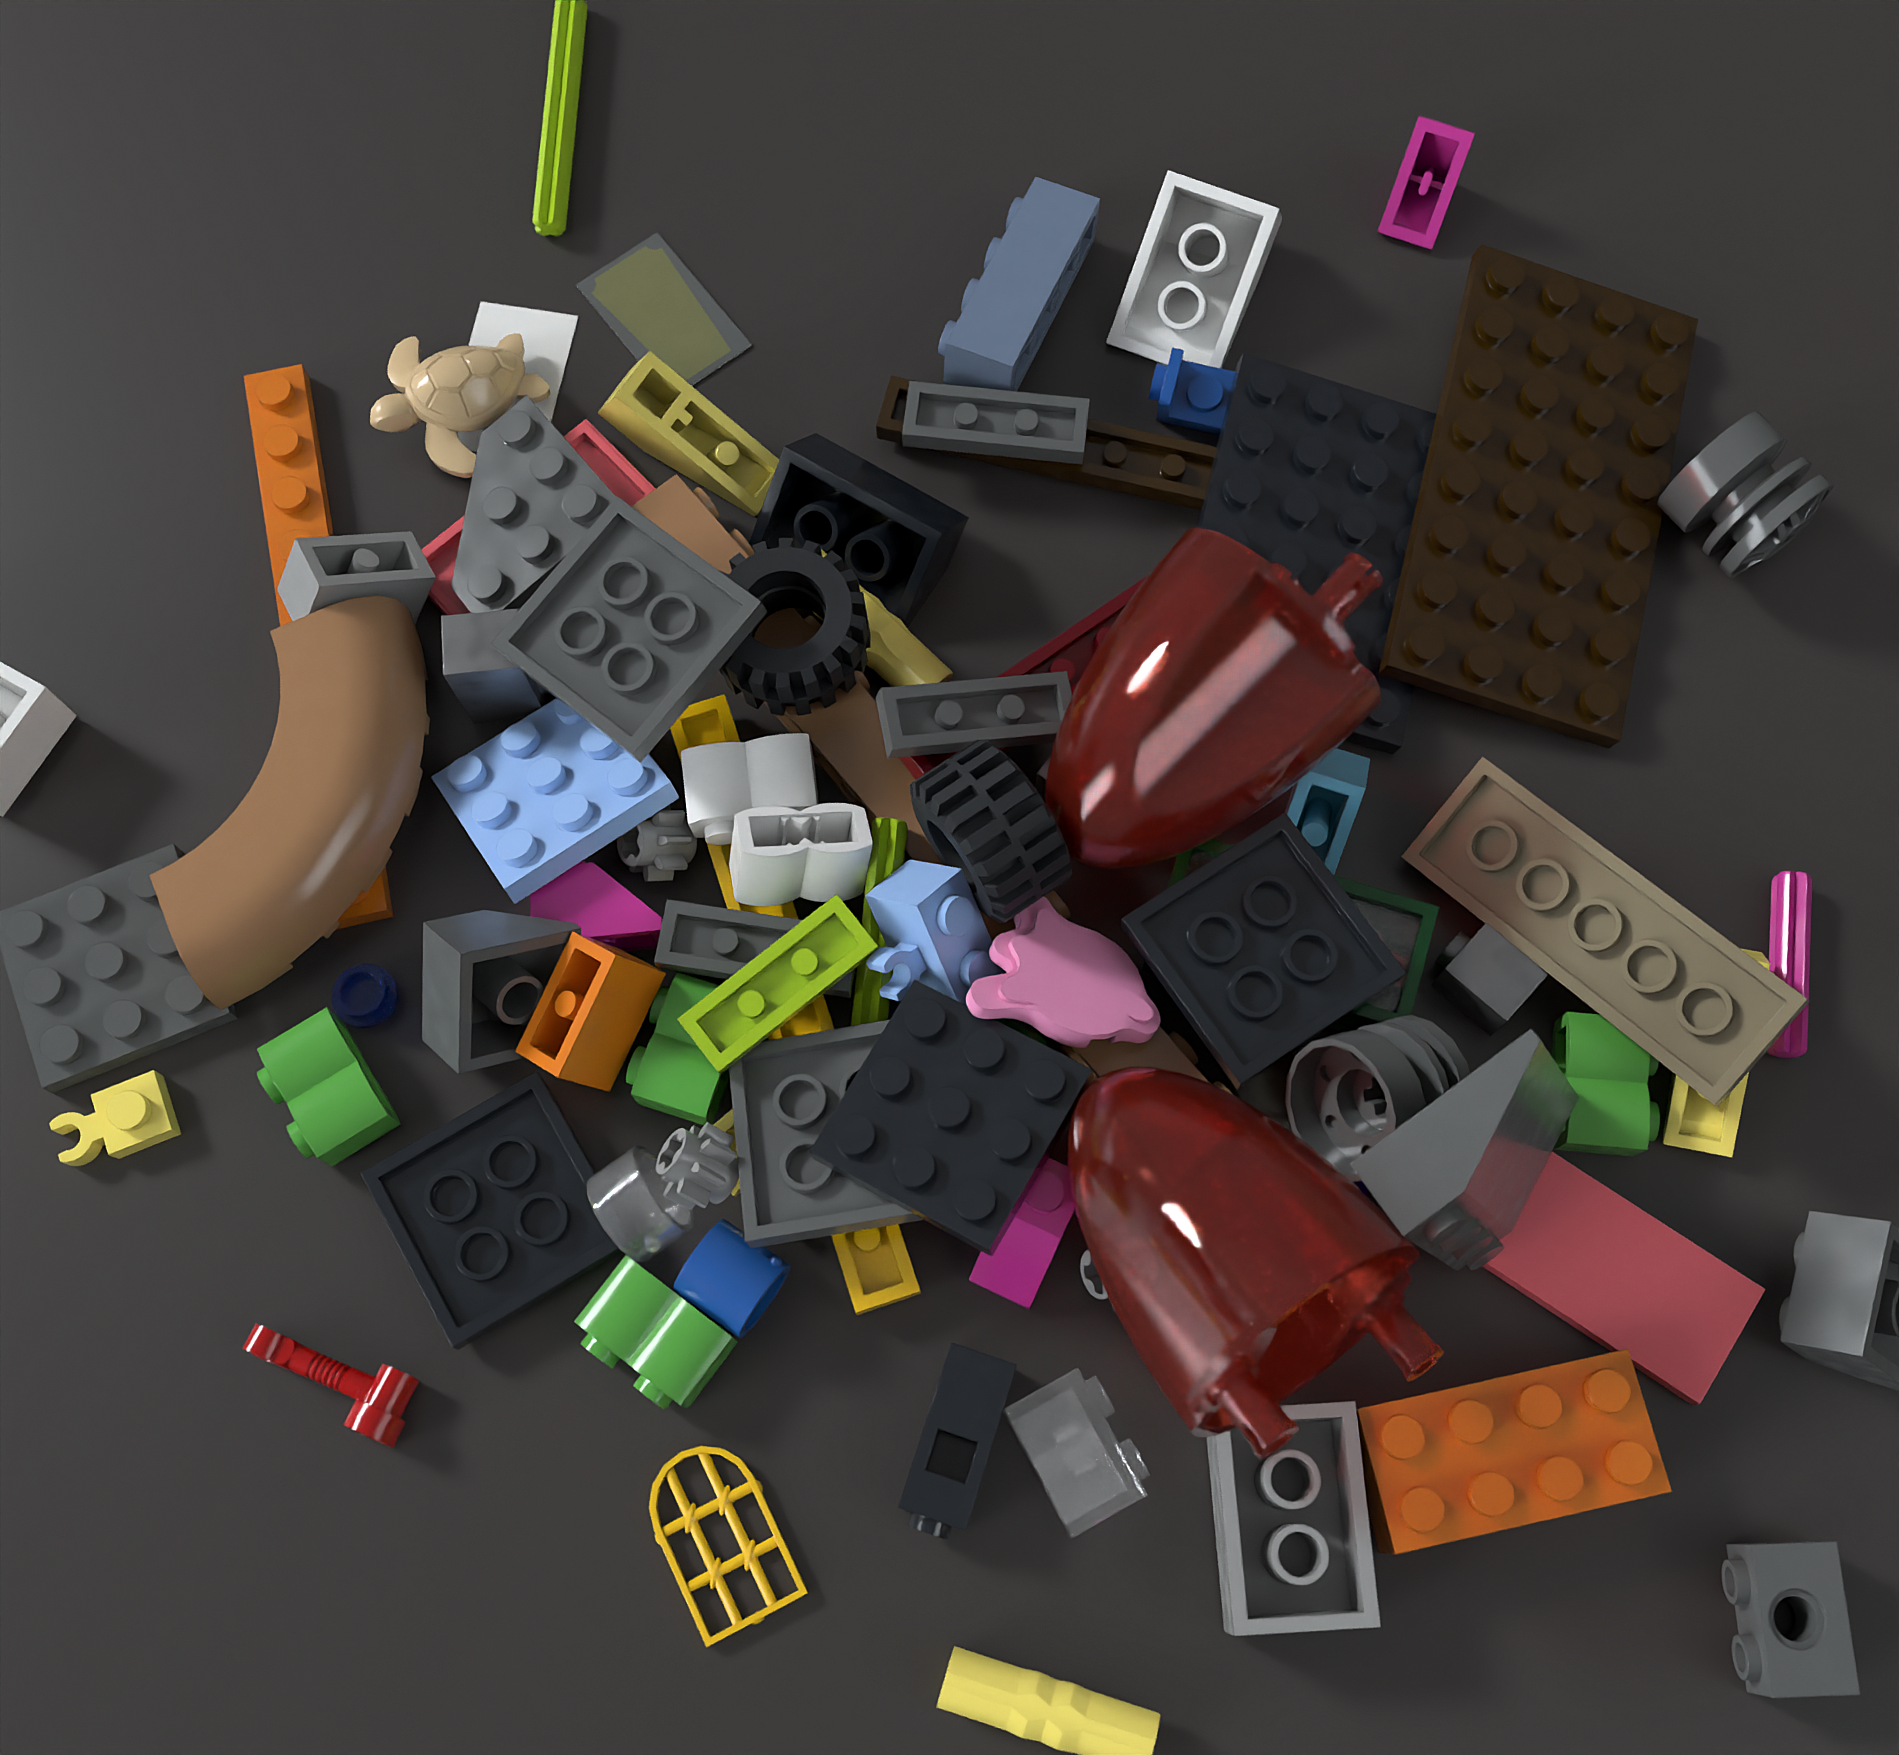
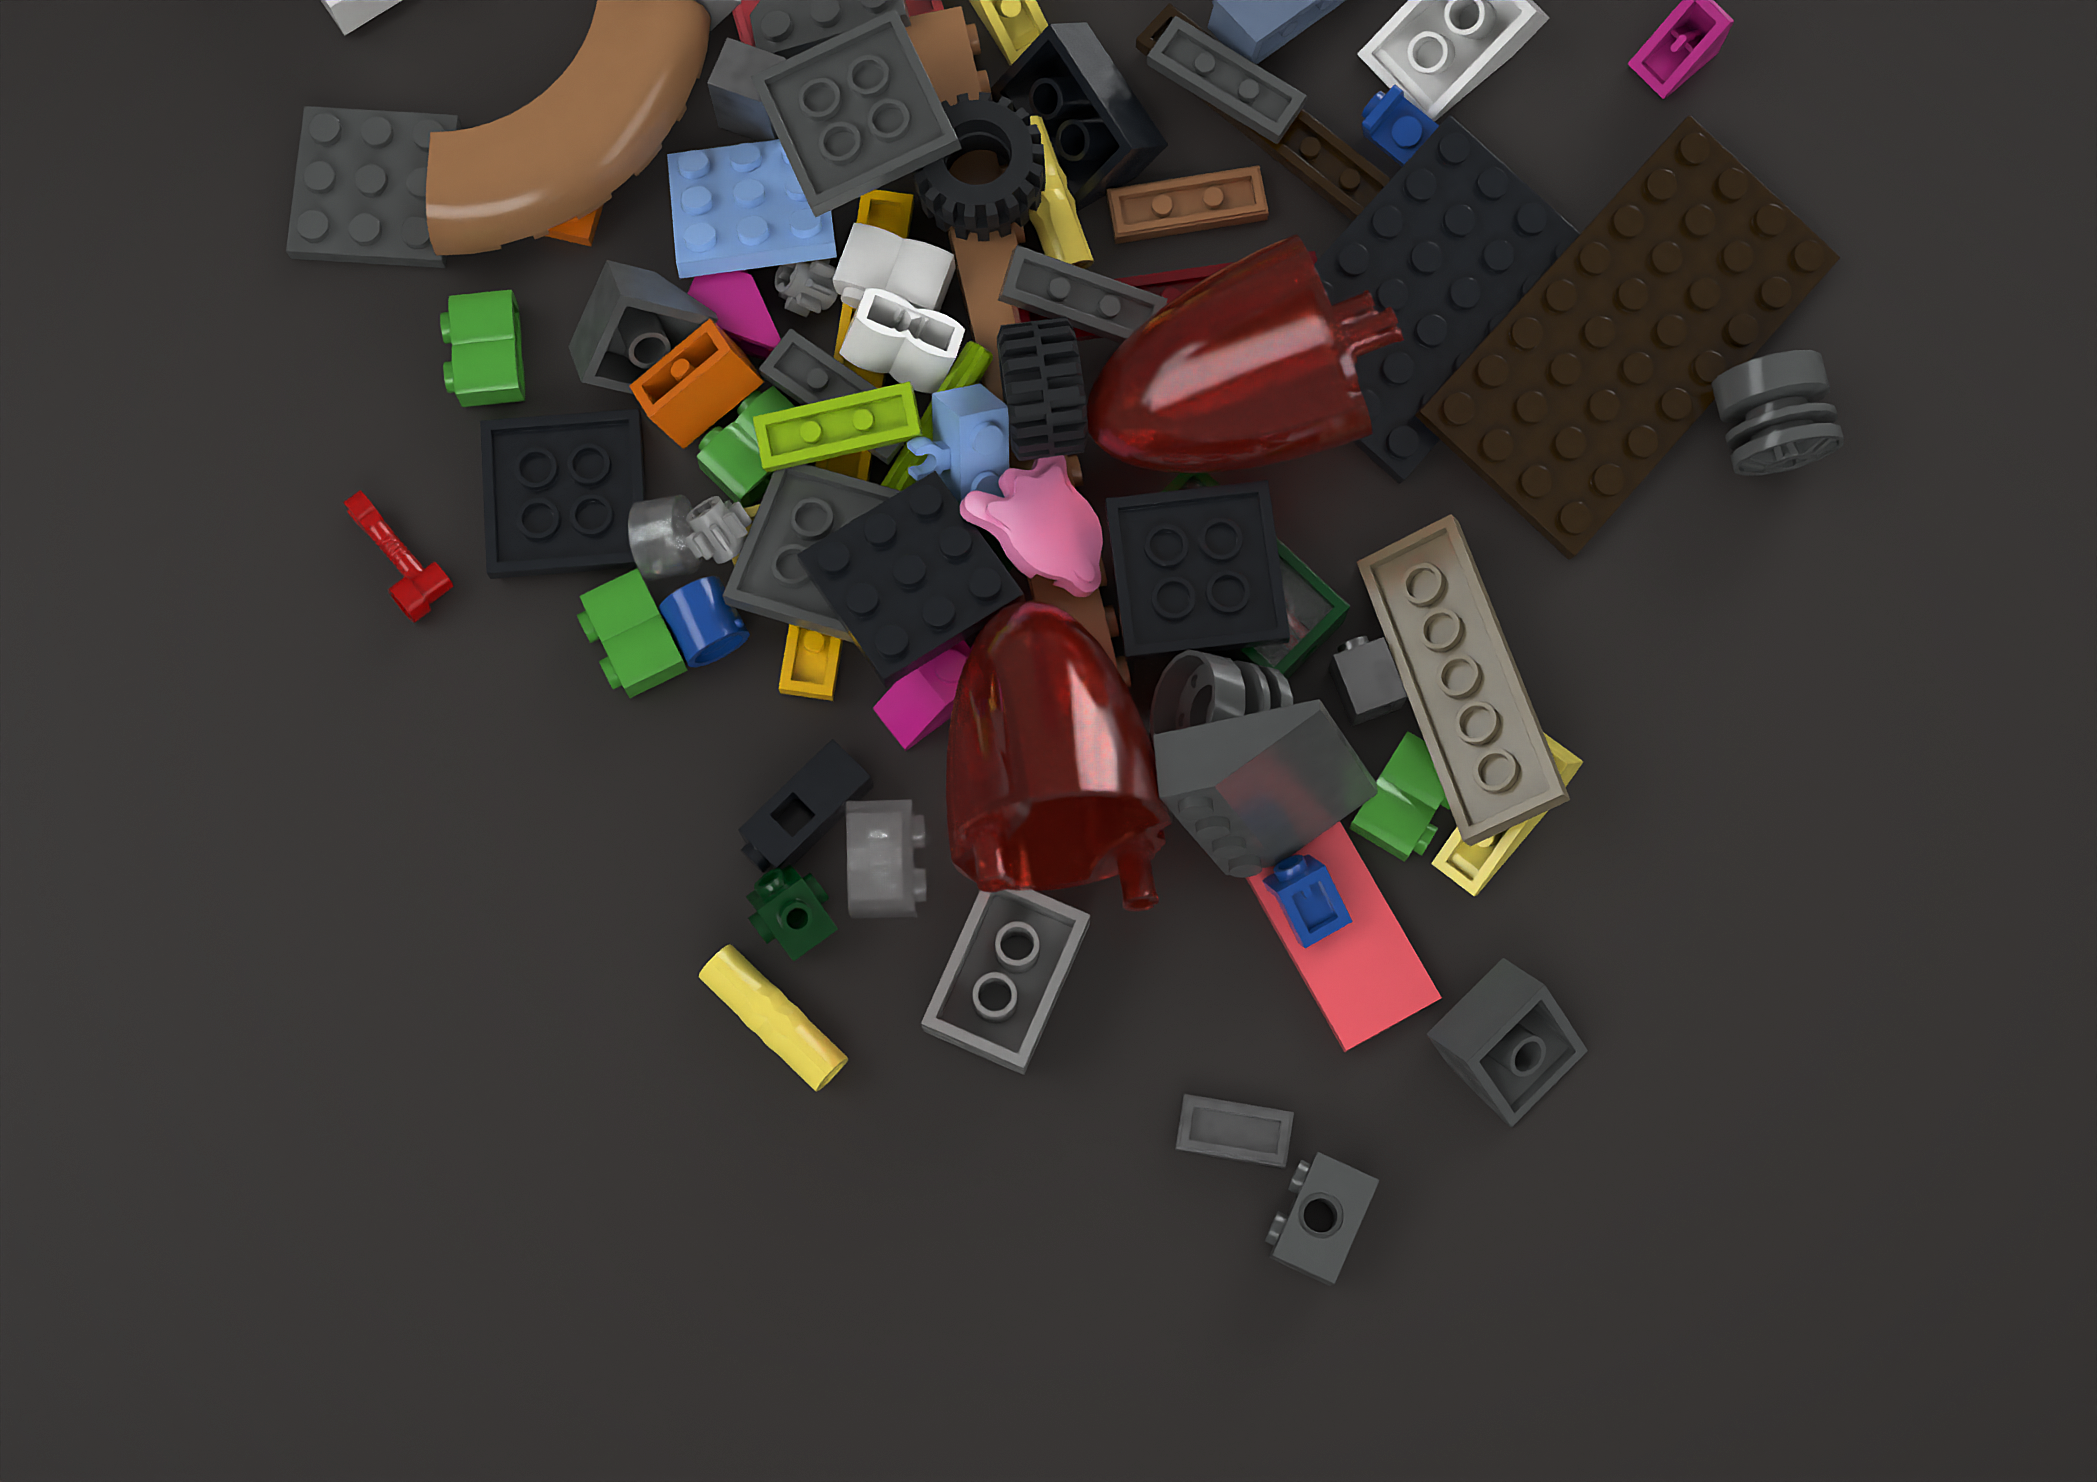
camera: 25 degrees right, 5 degrees up
light yellow plate [49,1070,181,1166] -> none
clear blue plate [331,963,398,1028] -> none
yellow window [649,1446,809,1647] -> none
medium azure slope [1285,740,1370,875] -> none
orange brick [1356,1349,1672,1554] -> none
dark pink axle [1767,871,1812,1058] -> none
none -> dark green brick [745,865,838,962]
none -> medium nougat tile [1106,165,1269,244]
none -> flat silver tile [1175,1094,1294,1169]
none -> blue bracket [1262,855,1352,948]

